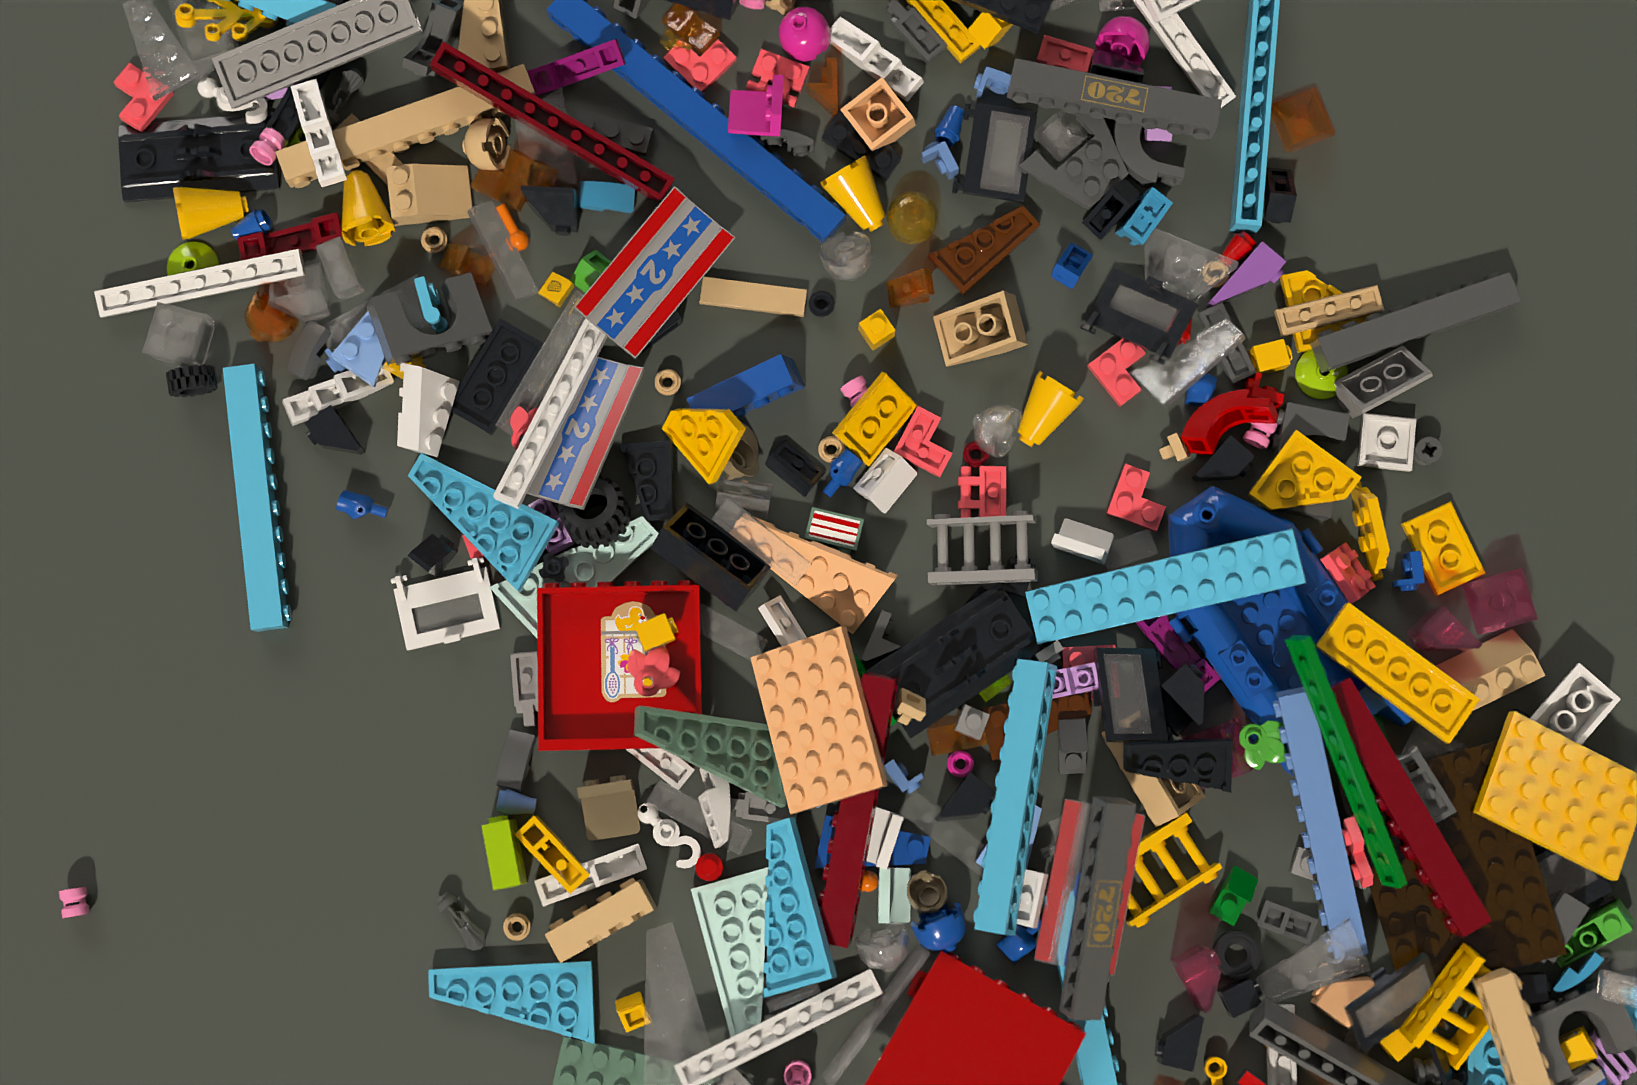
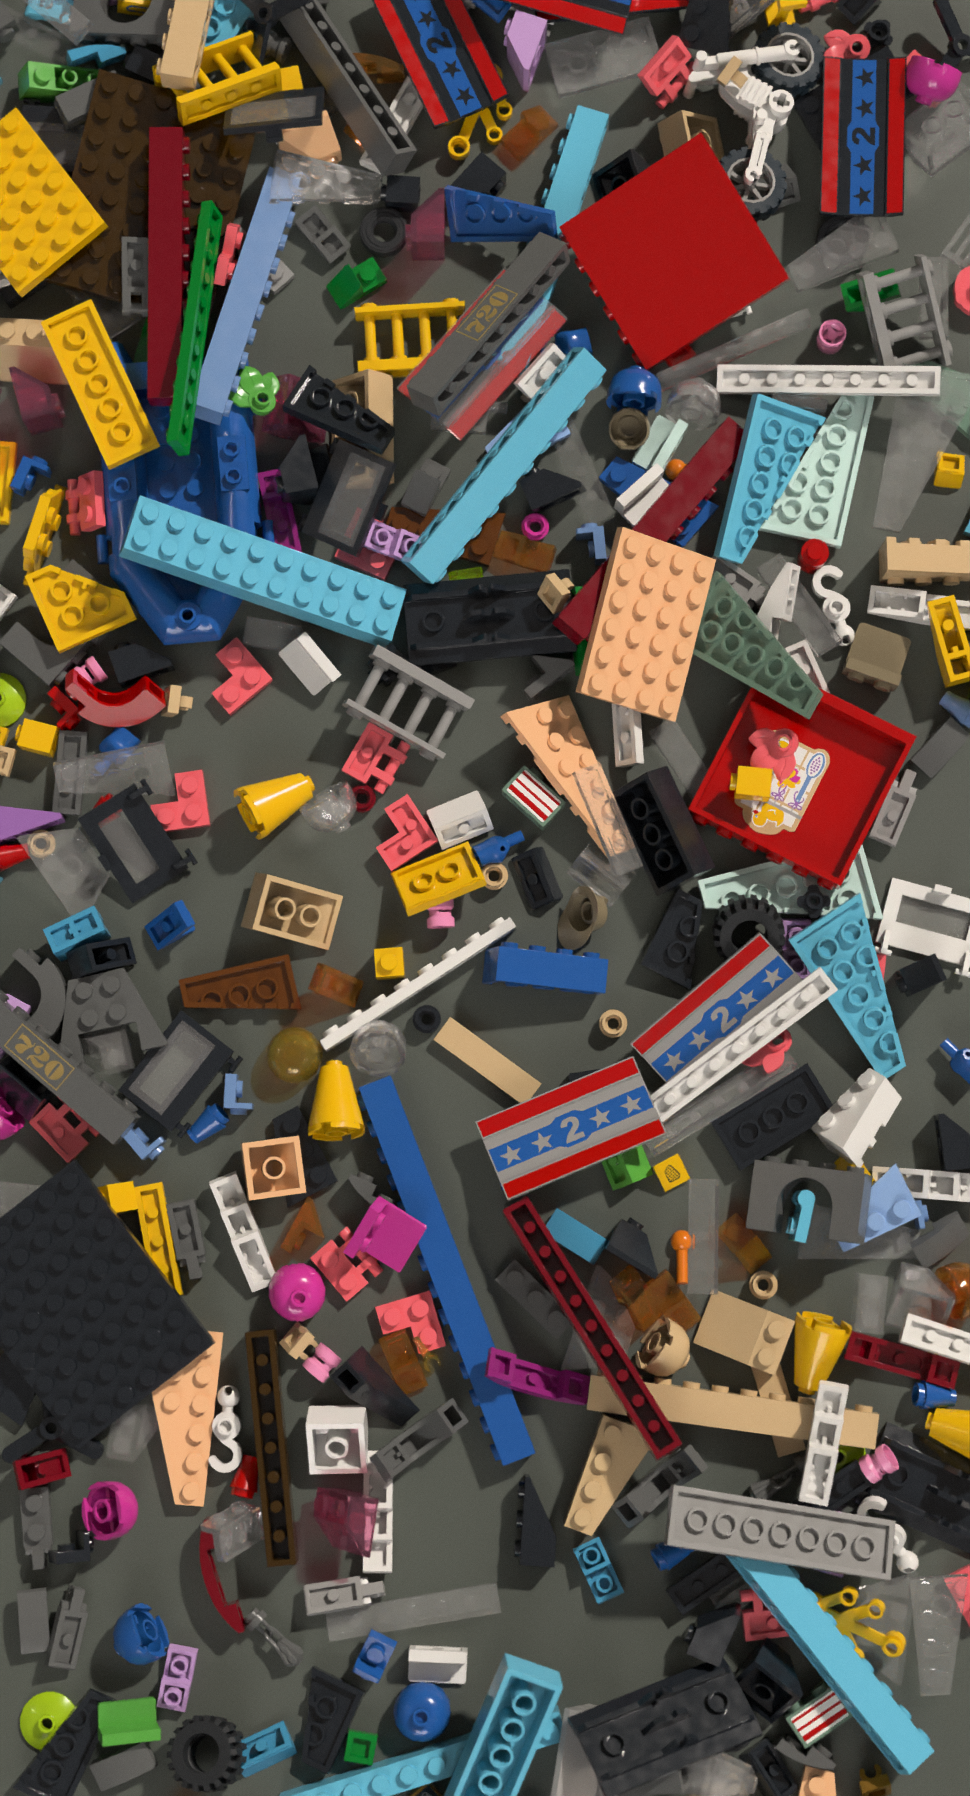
camera: 150 degrees left, 0 degrees up
yellow plate [662,408,746,485] -> none
light grey plate [954,704,990,740] -> none
light grey plate [1034,640,1063,664] -> none
none -> white plate [320,917,516,1052]
none -> blue wing [444,185,558,242]

